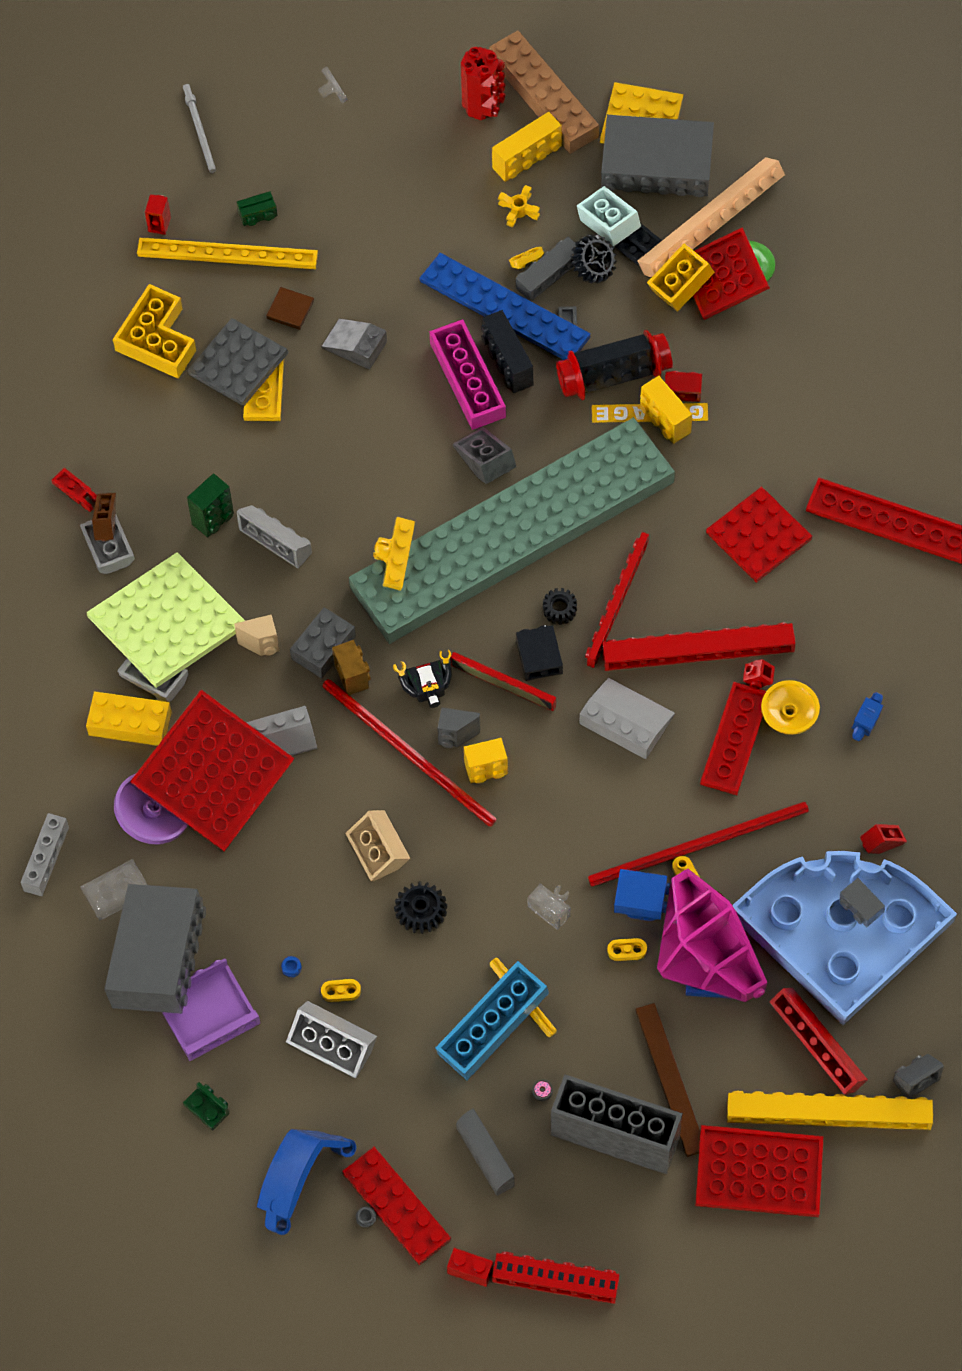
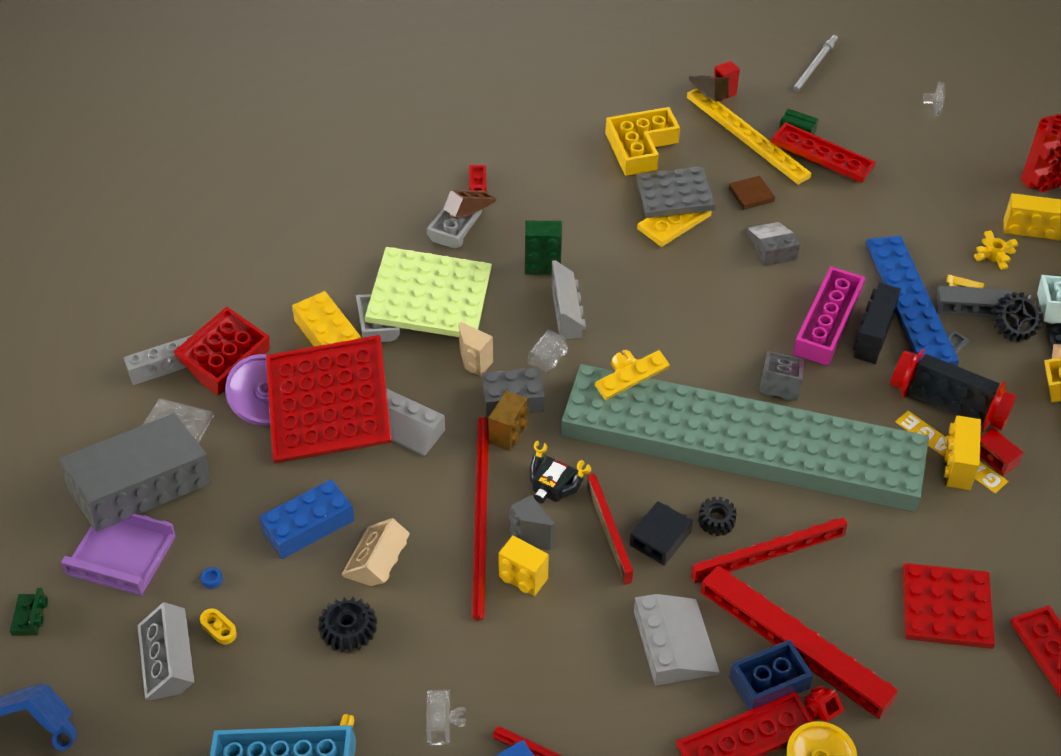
camera: 45 degrees right, 15 degrees down
none -> red slope [174,306,270,396]
none -> blue brick [259,479,354,559]
none -> clear brick [528,329,568,373]
none -> dark brown slope [689,75,729,102]
none -> dark blue brick [729,640,813,710]
none -> red plate [771,122,876,183]

